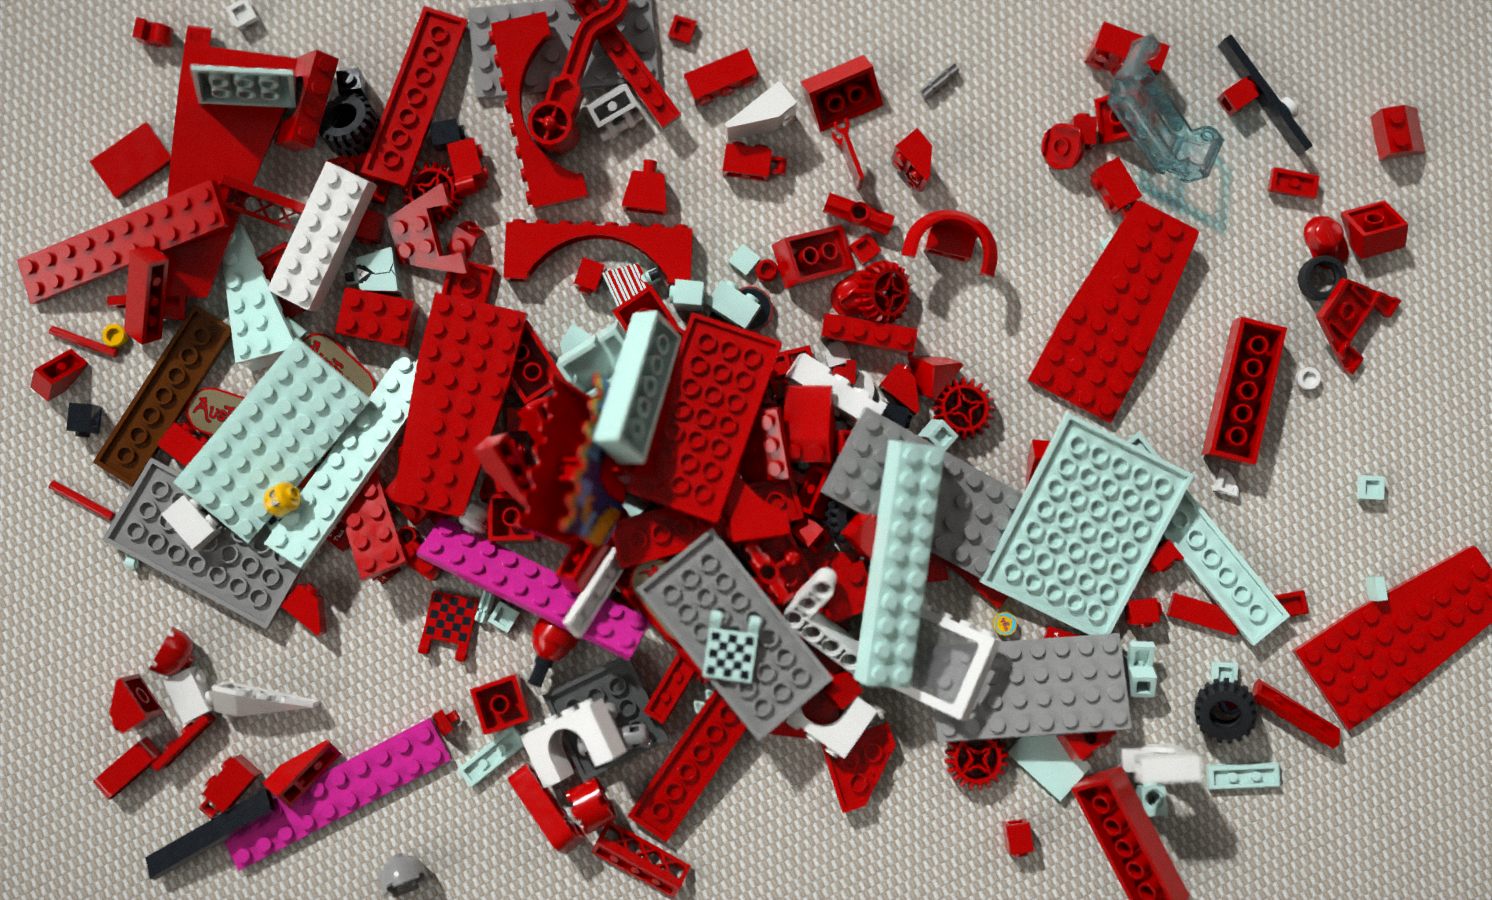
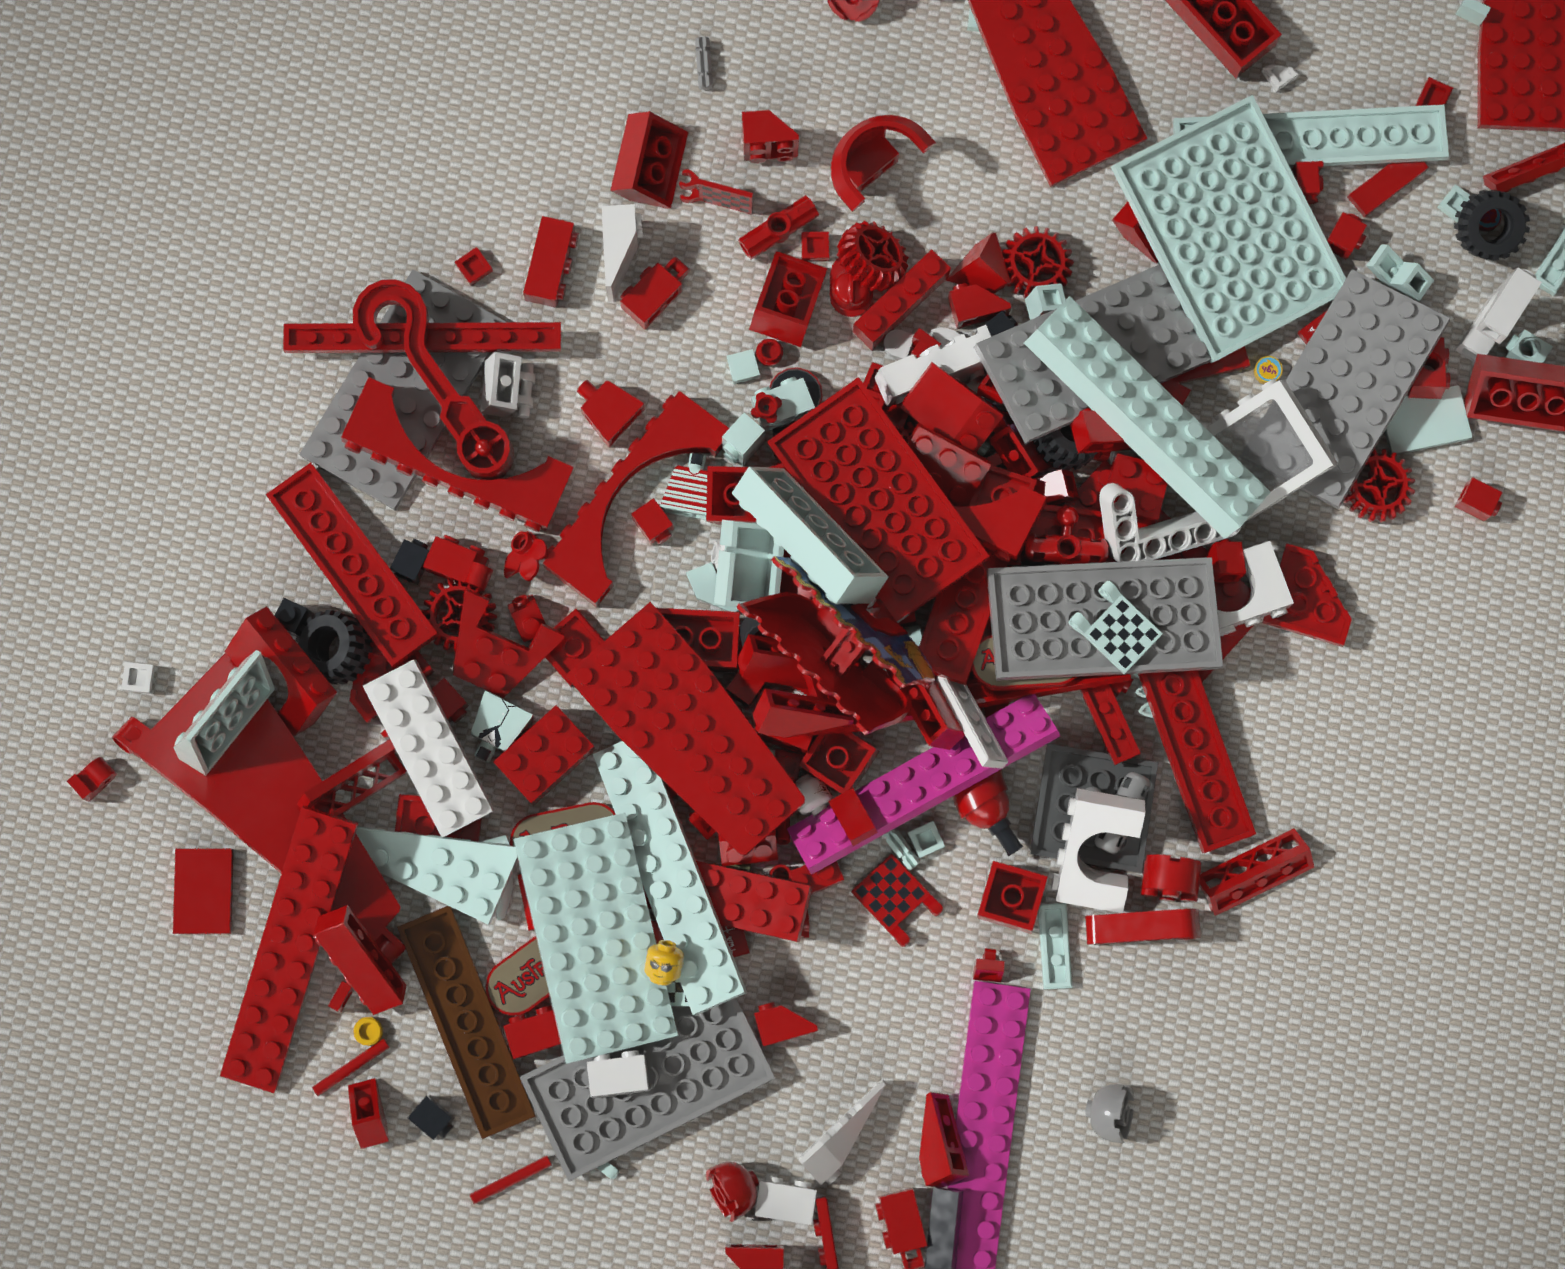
camera: 60 degrees left, 5 degrees down
none -> red plate [504,531,547,581]
none -> red plate [751,392,782,423]
none -> red tile [828,788,878,846]

